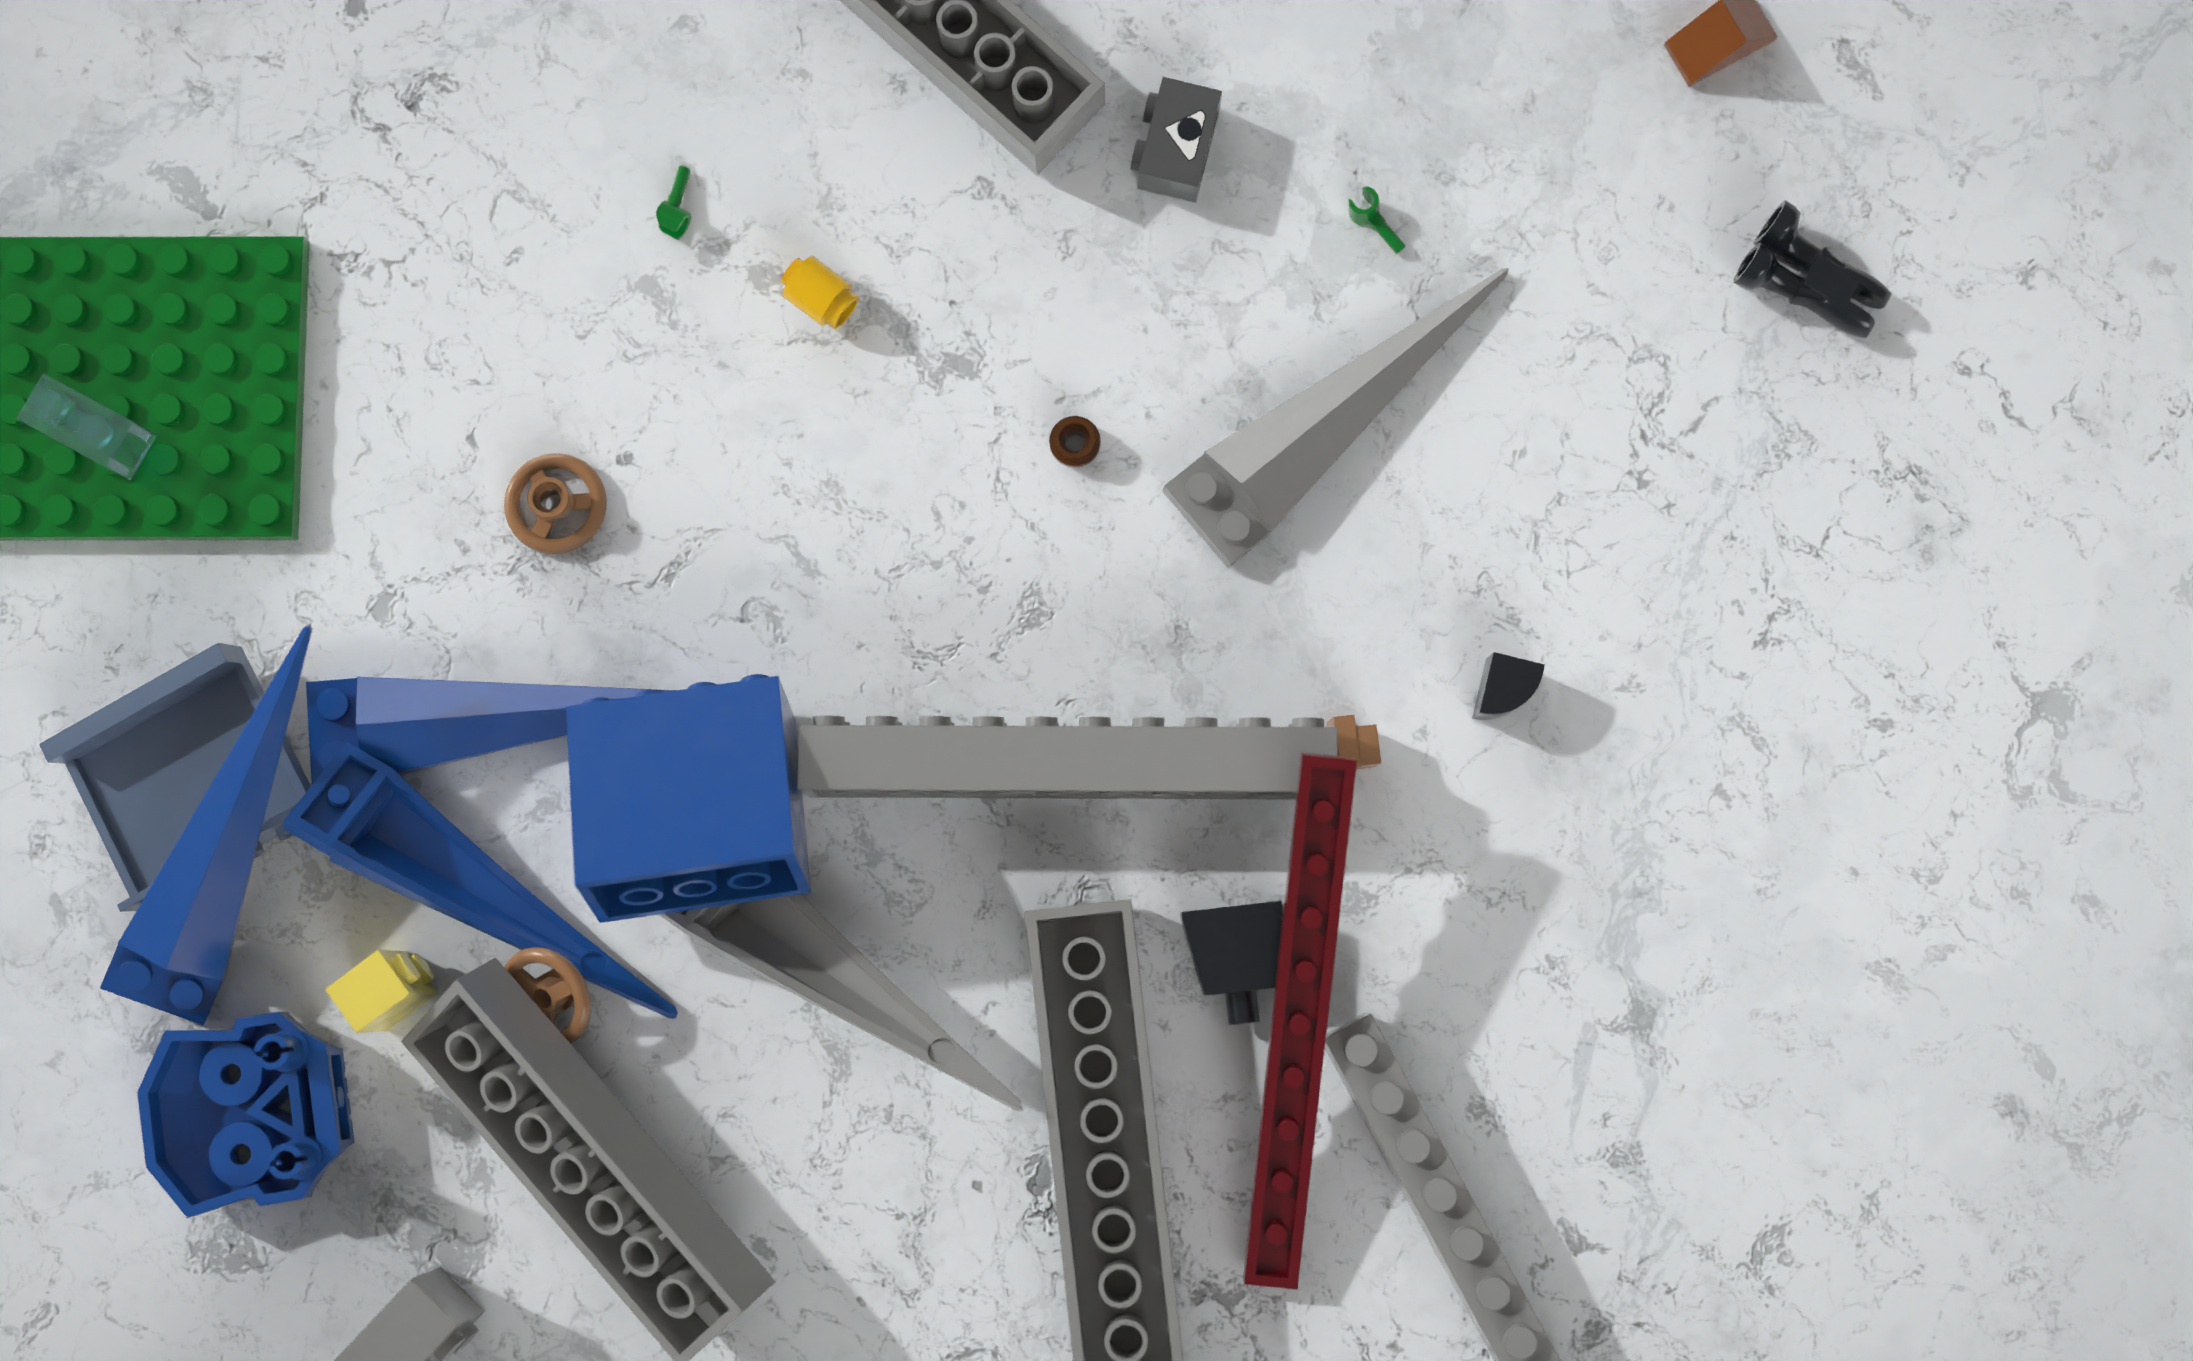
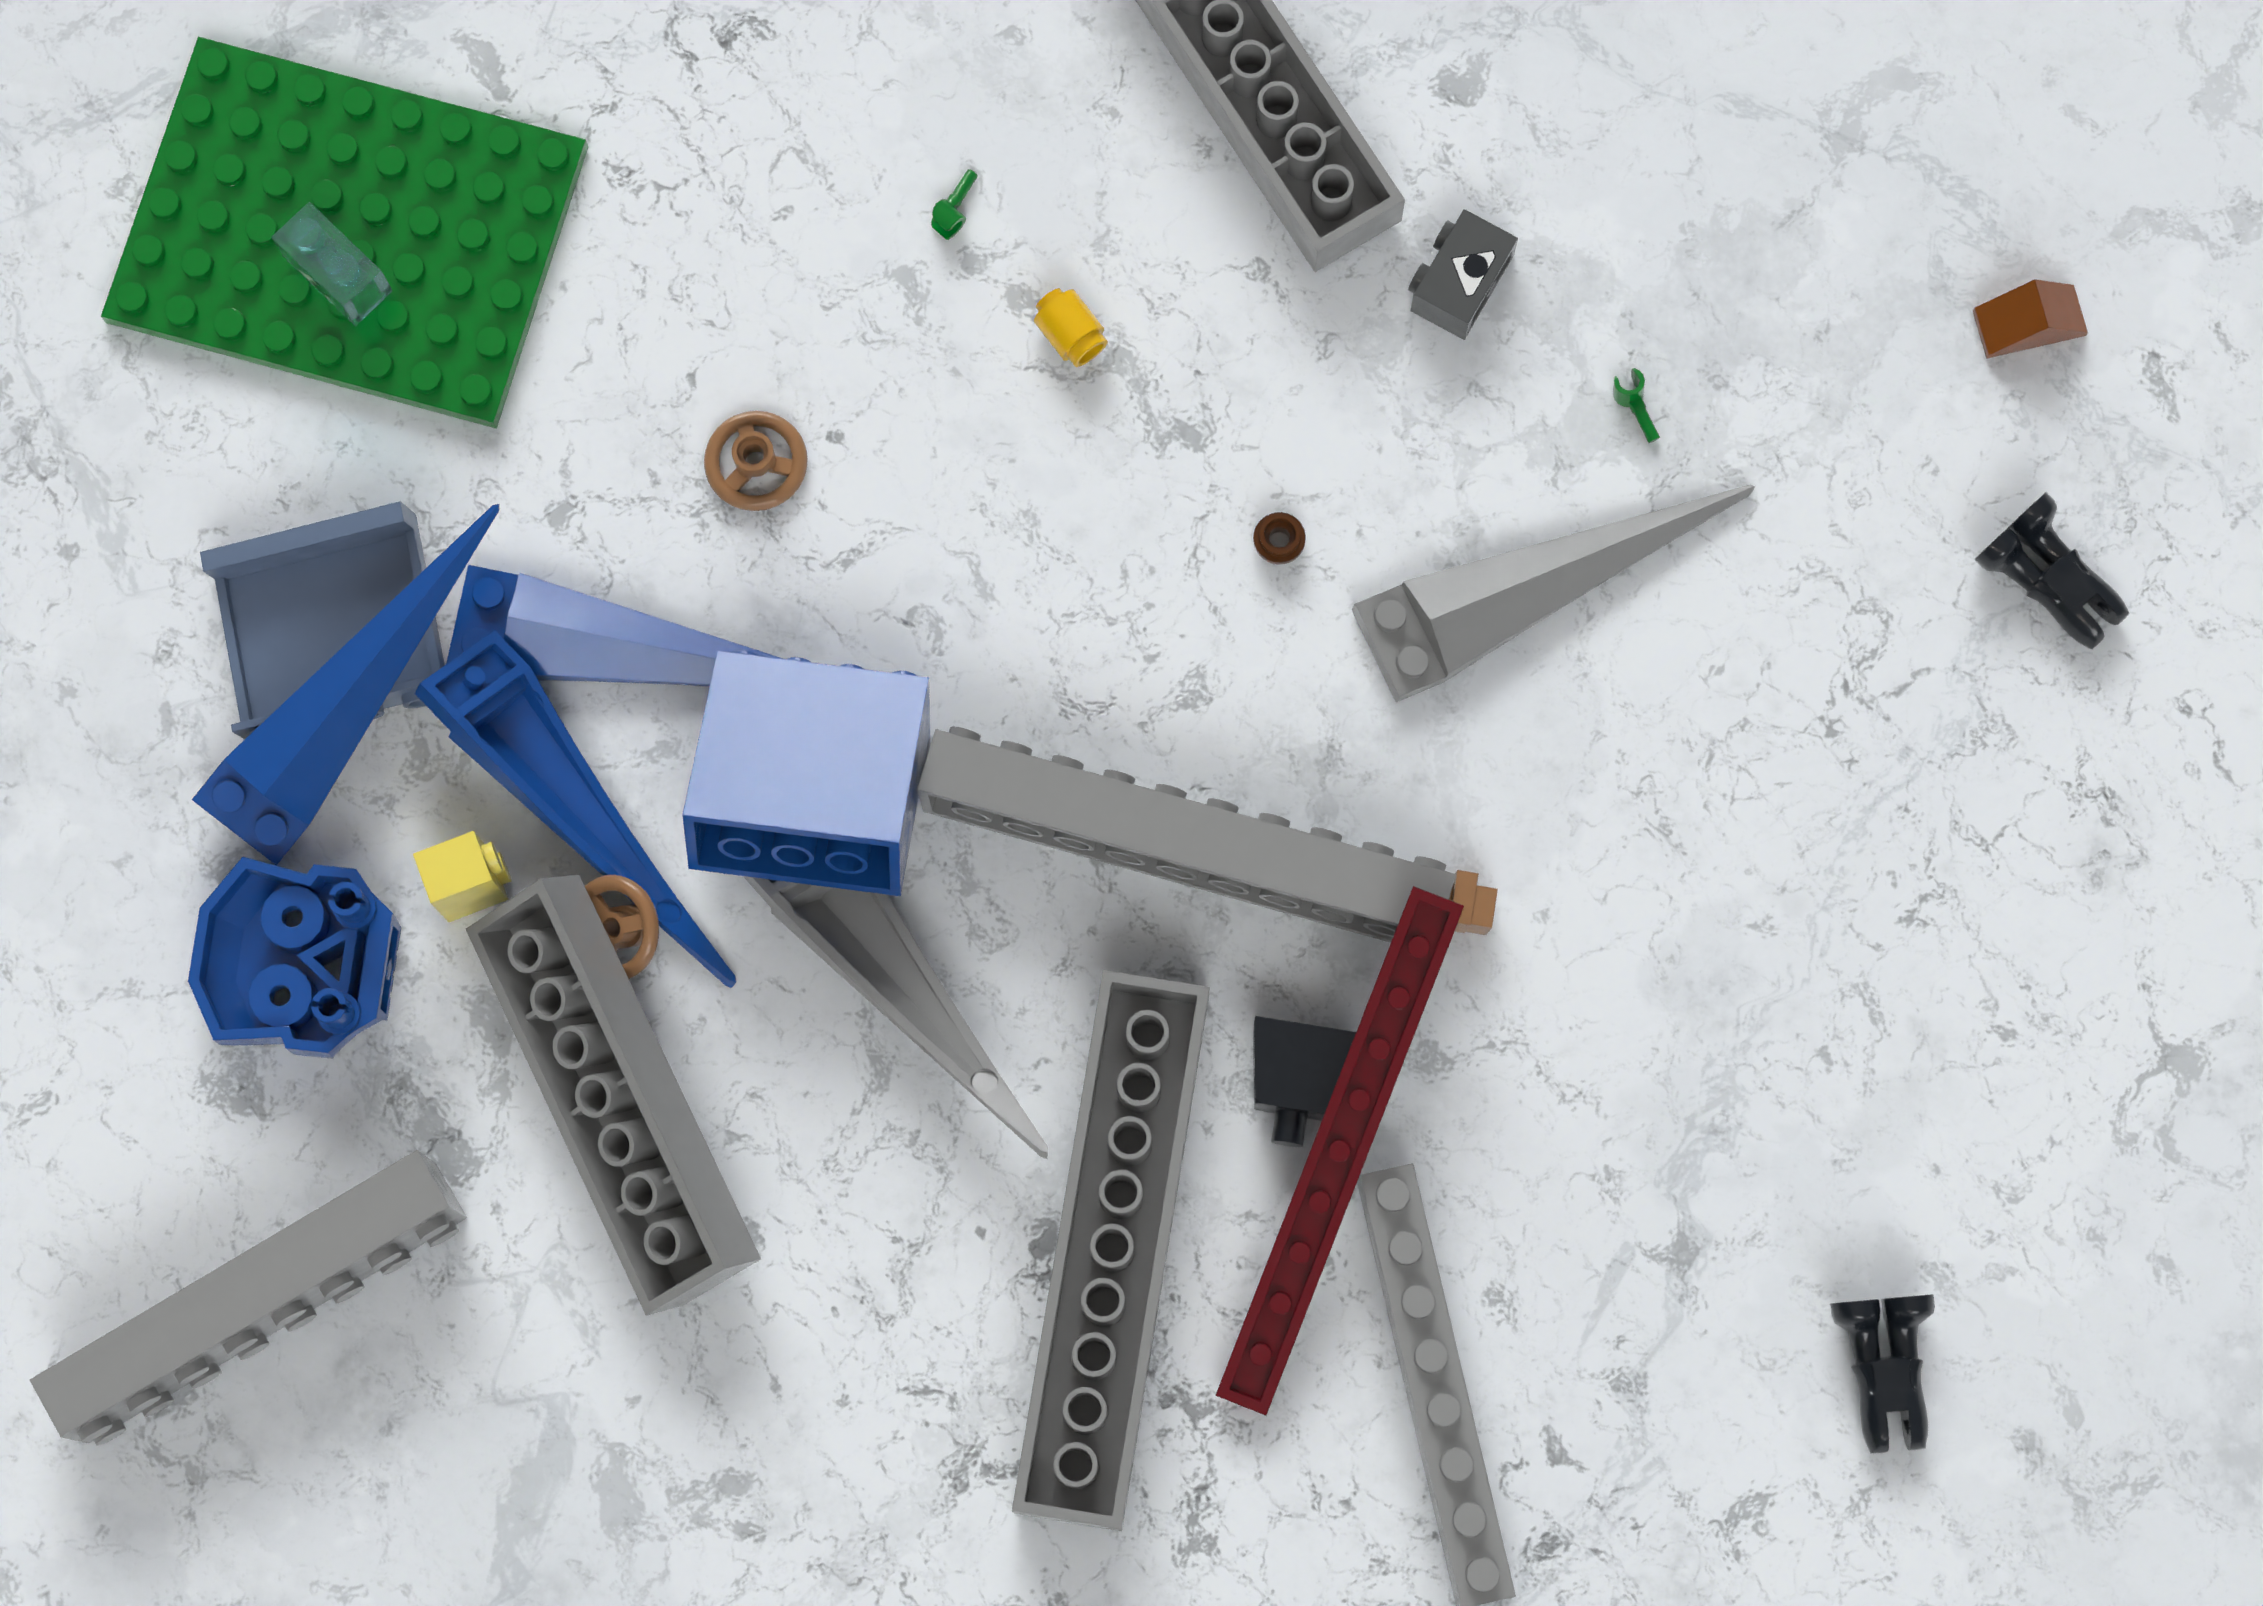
camera: 15 degrees right, 5 degrees down
black brick [1472,652,1545,720] -> none
none -> black piece [1830,1294,1935,1454]

